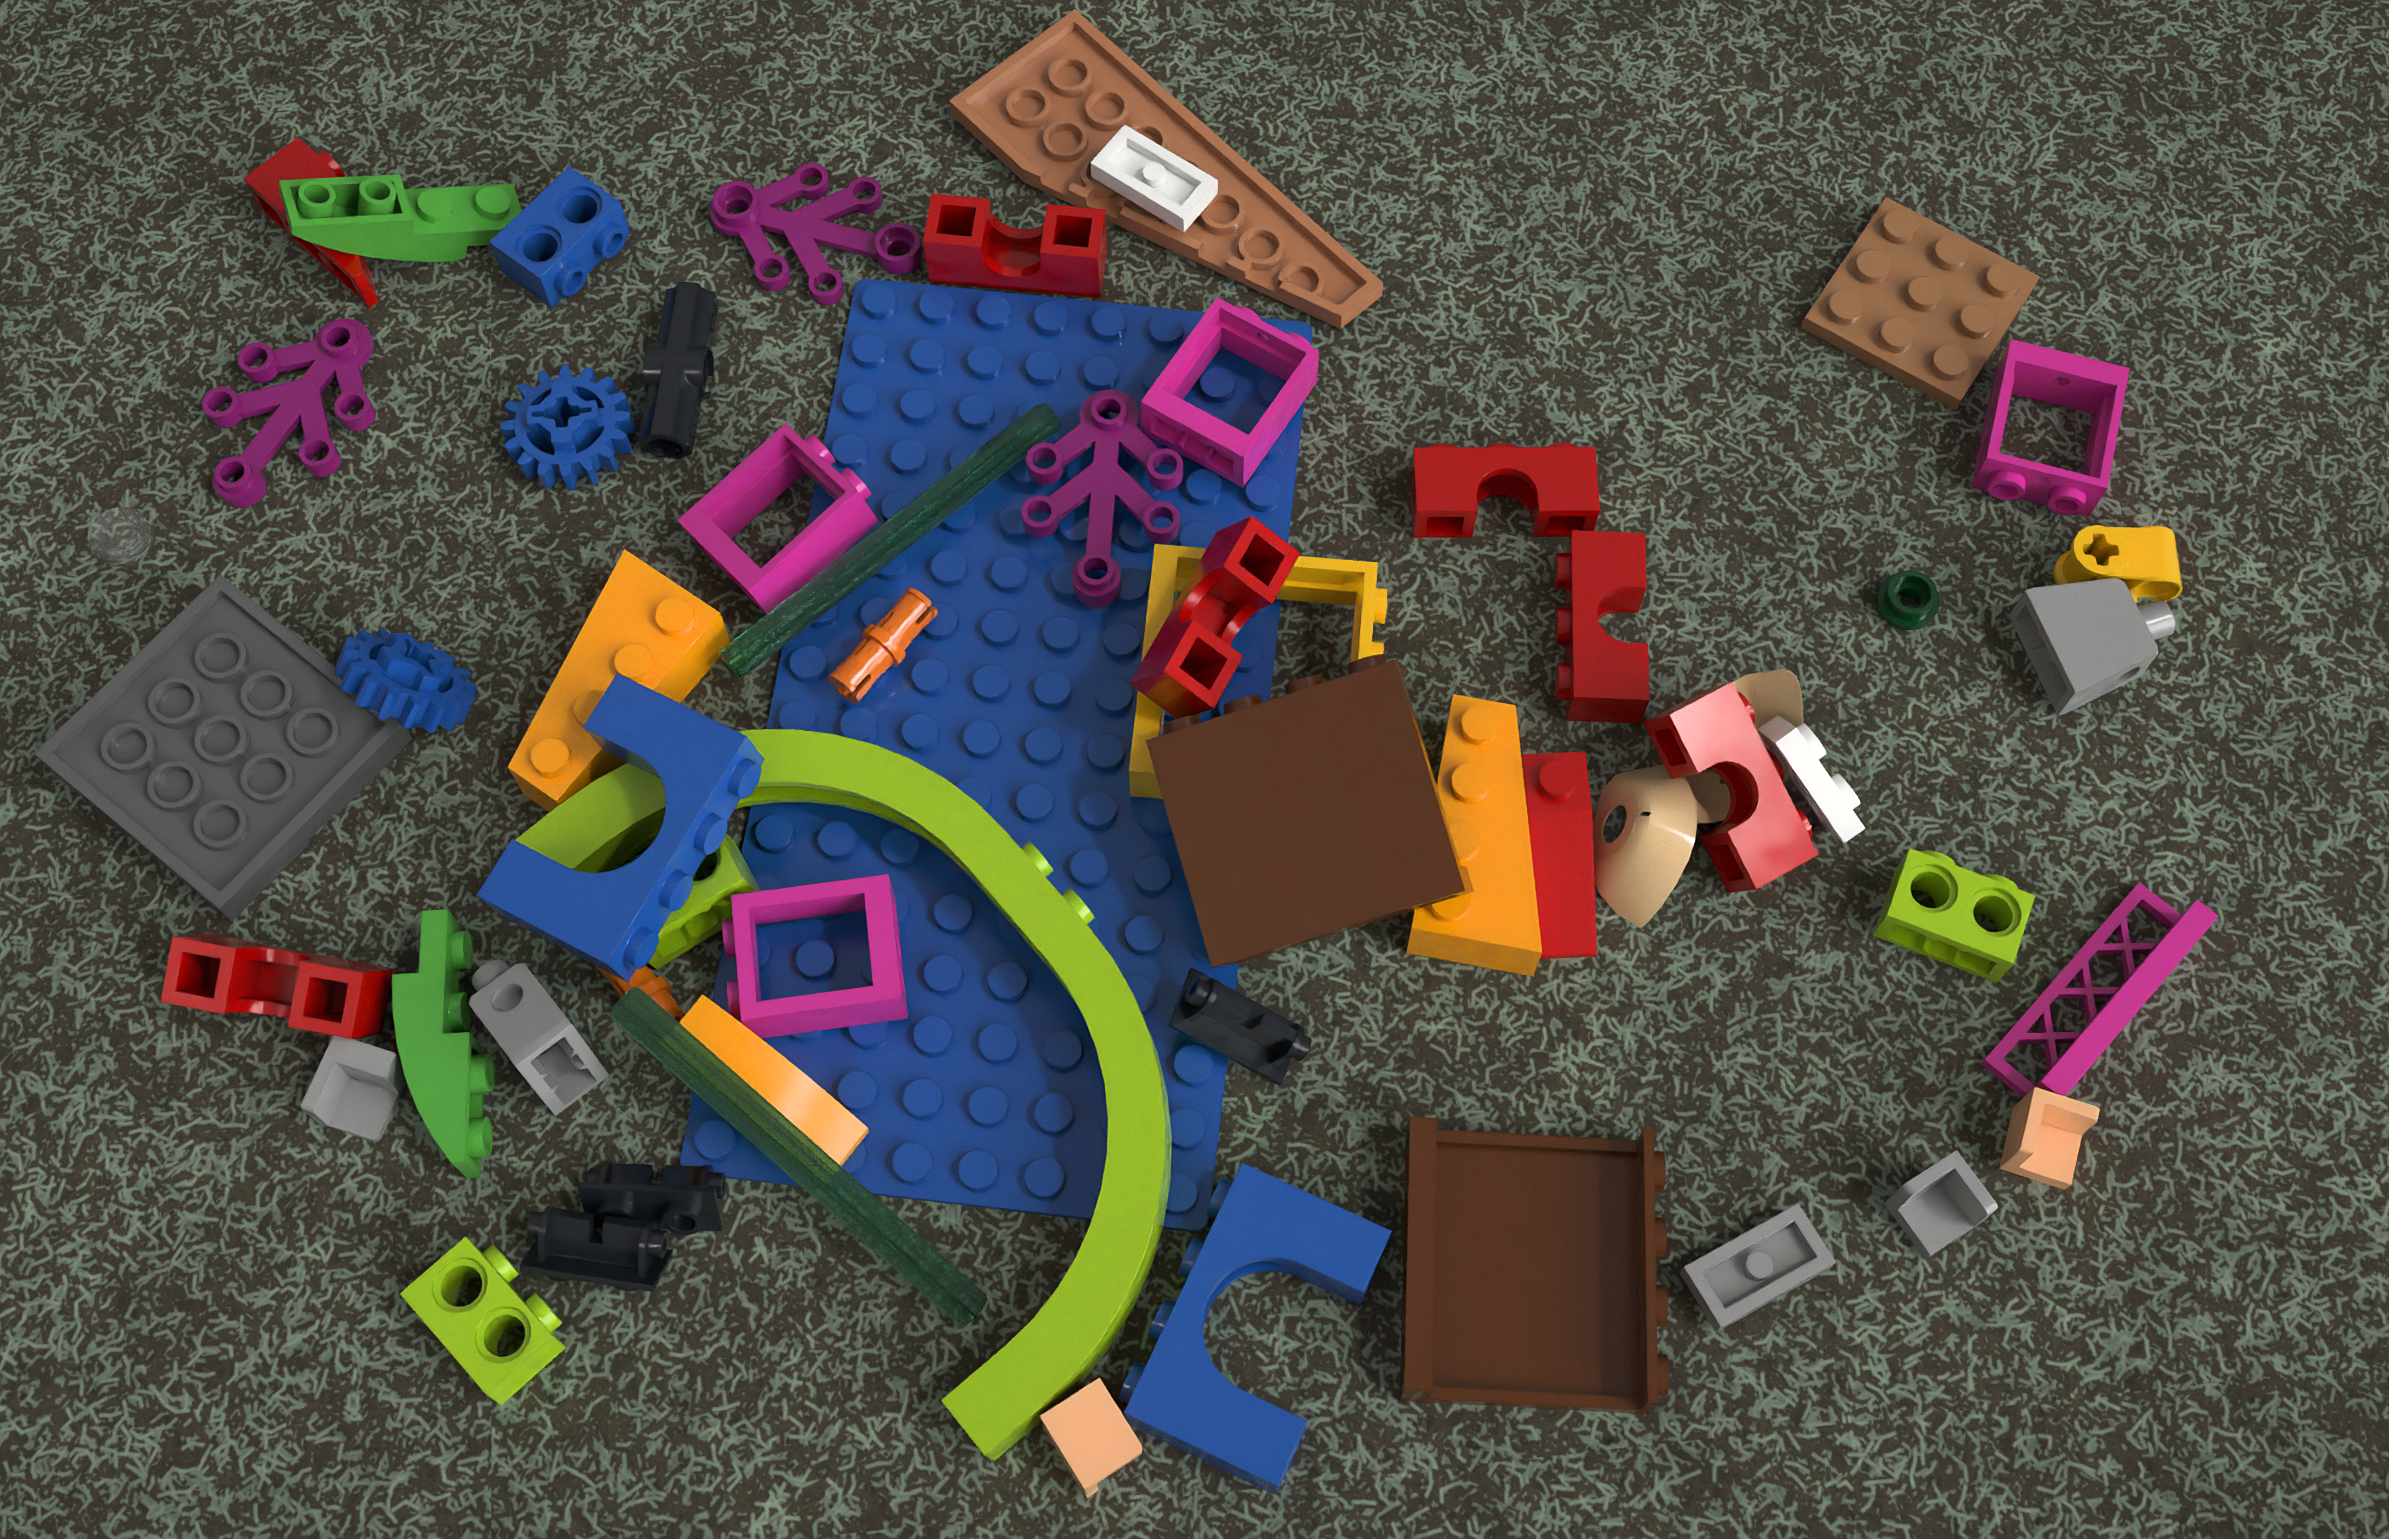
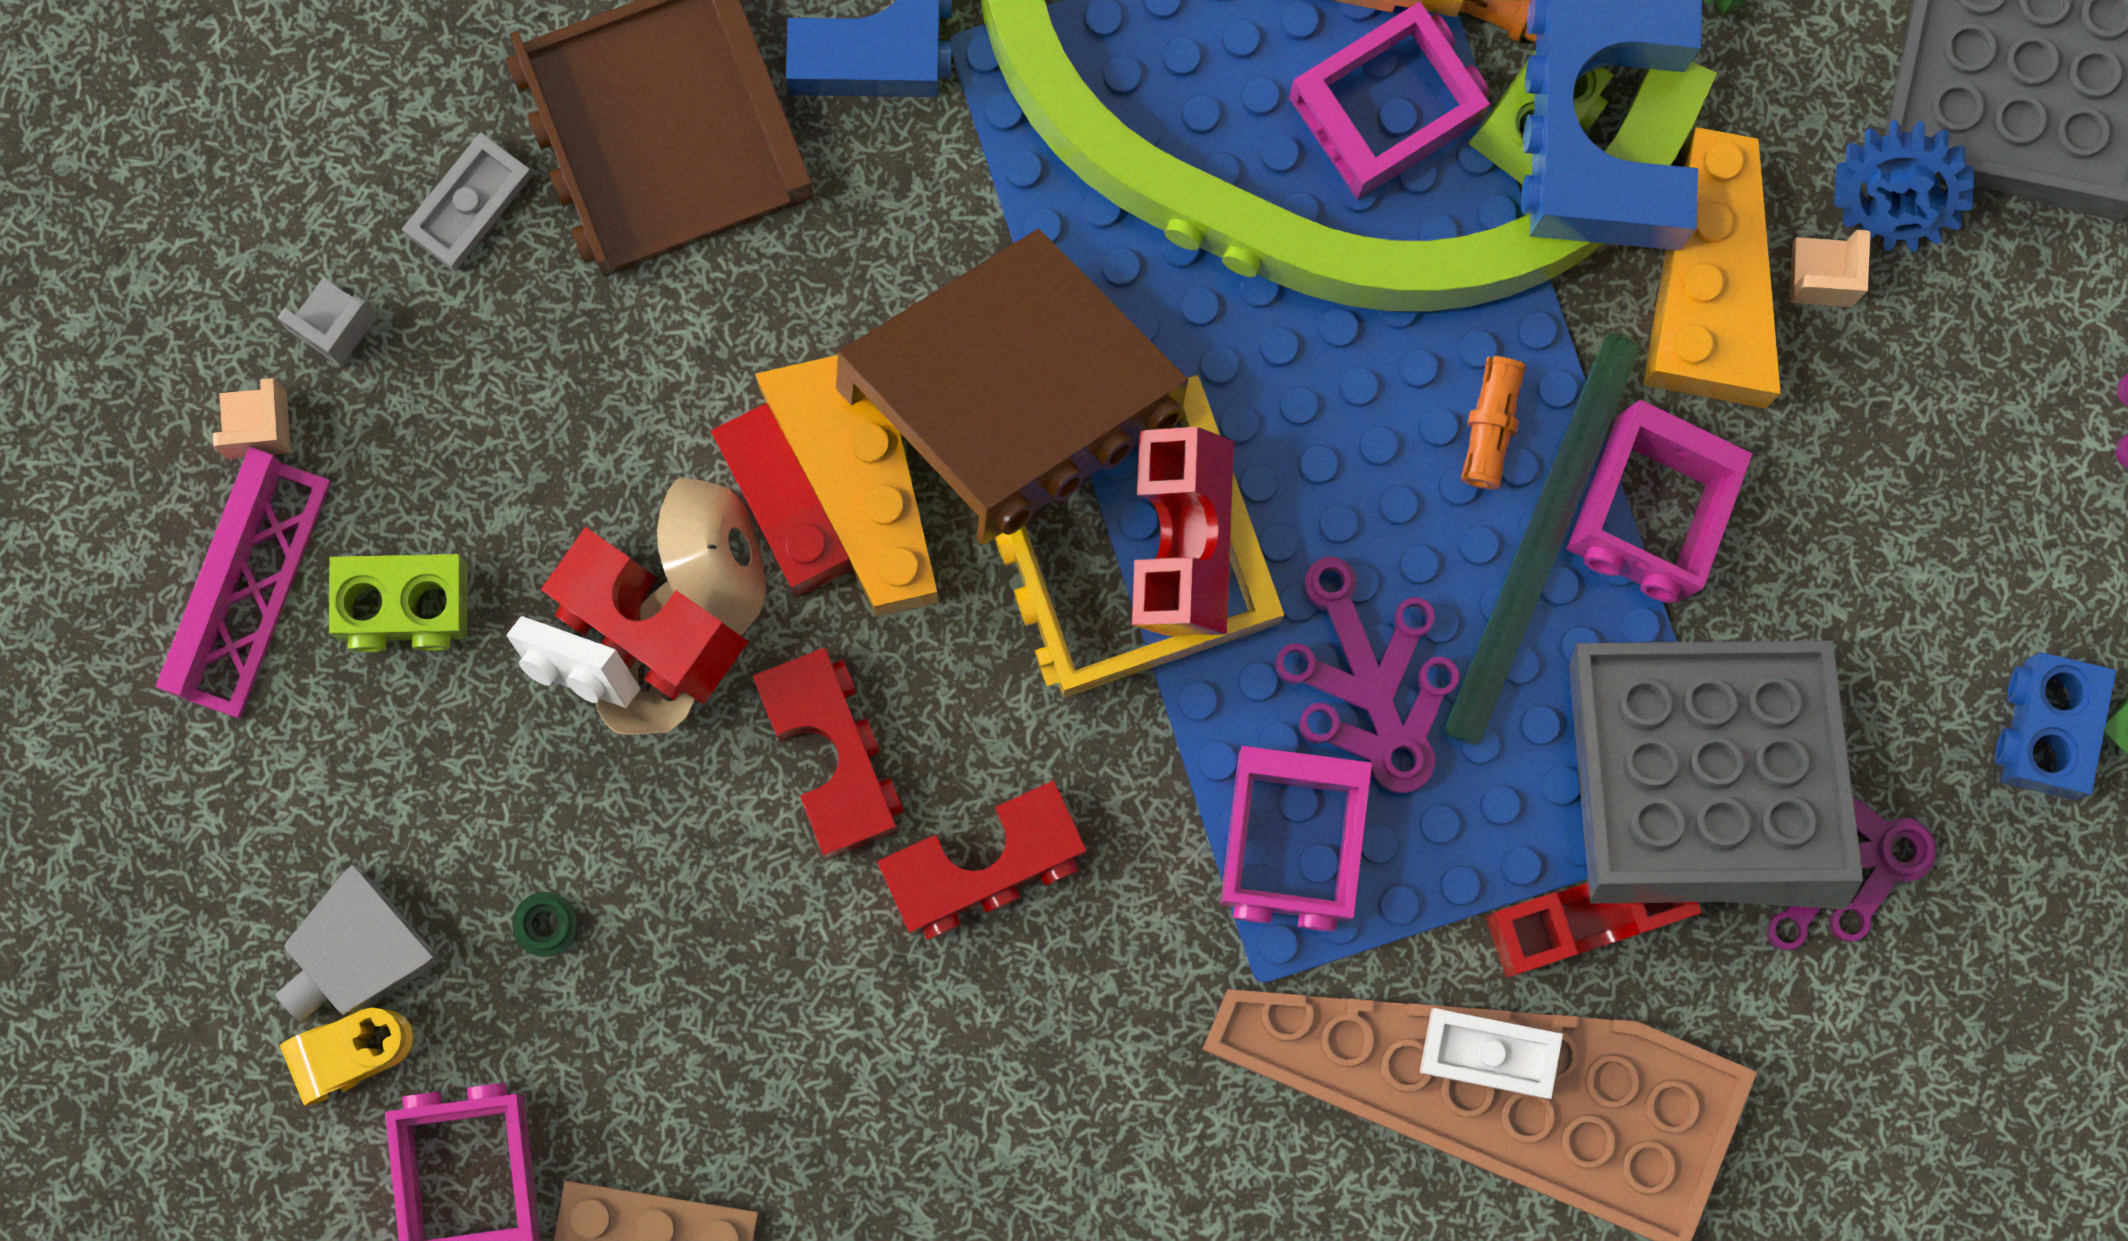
camera: 150 degrees right, 15 degrees up
blue gear [500,365,636,491] -> none
black piece [638,282,719,459] -> none
black hinge [1168,968,1312,1086] -> none
none -> dark grey piece [1569,641,1863,910]
none -> light nougat panel [1790,230,1870,307]

